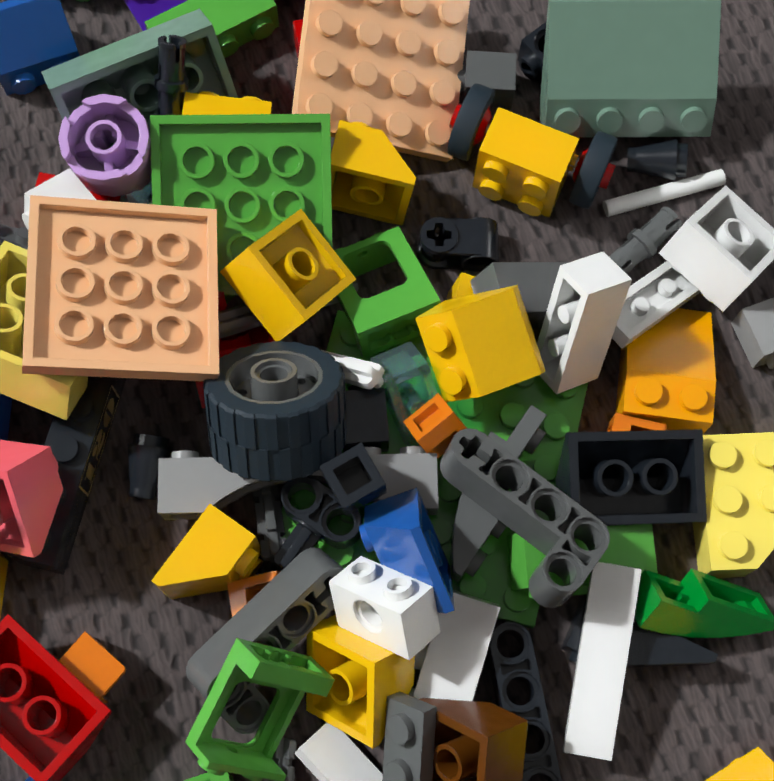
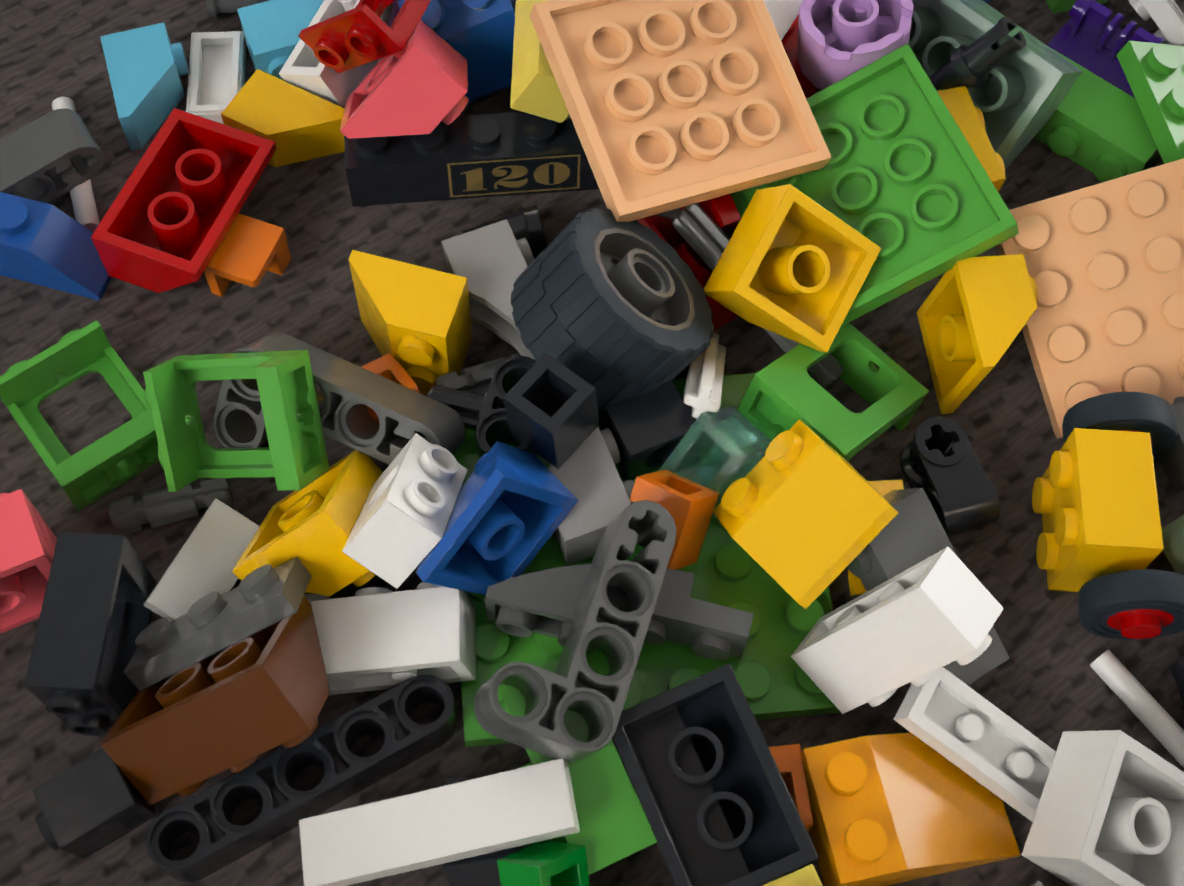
camera: 70 degrees right, 10 degrees down
dark grey pin [609,206,682,274] -> none

